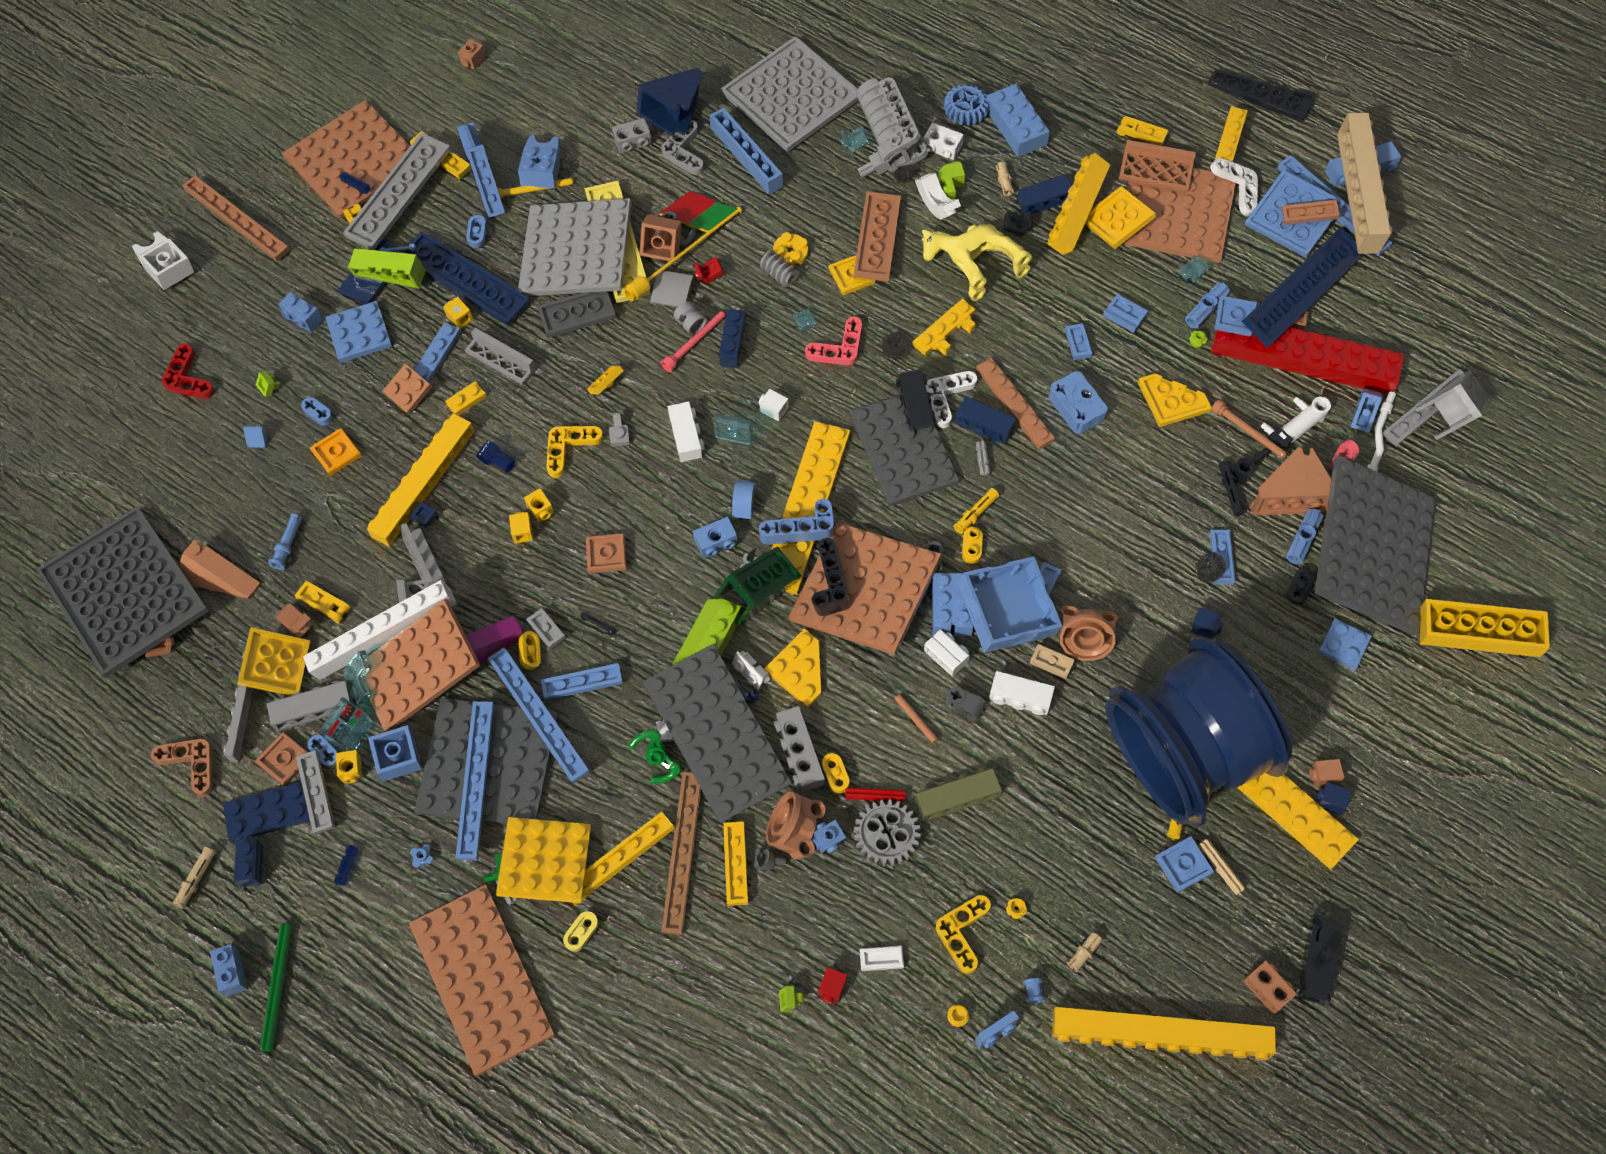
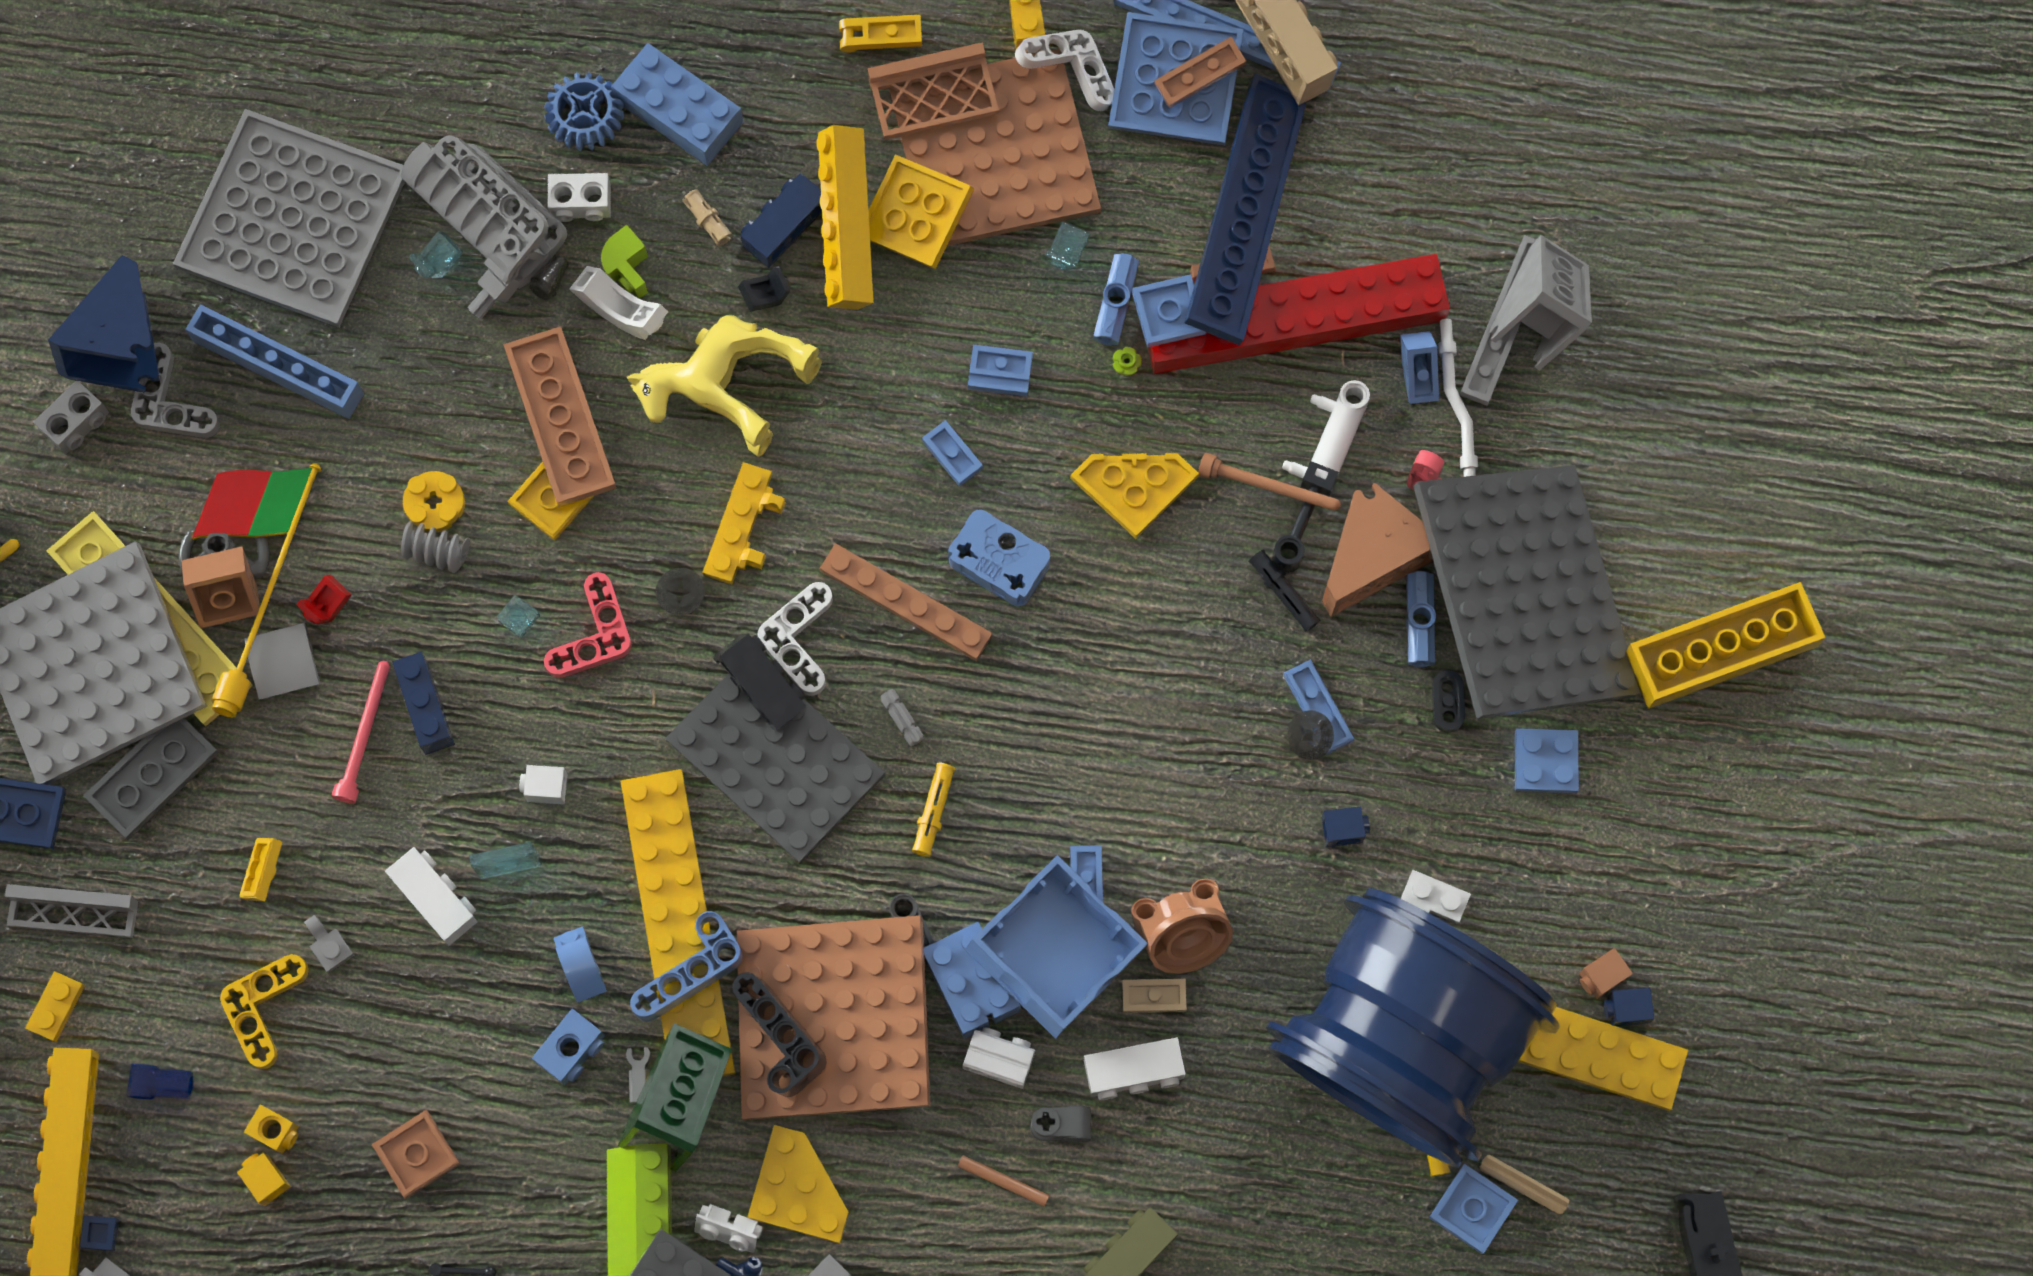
camera: 30 degrees left, 10 degrees up
light grey wheel [673,301,707,335] -> none
dark blue brick [955,396,1016,445] -> none
yellow plate [962,527,983,564] -> none

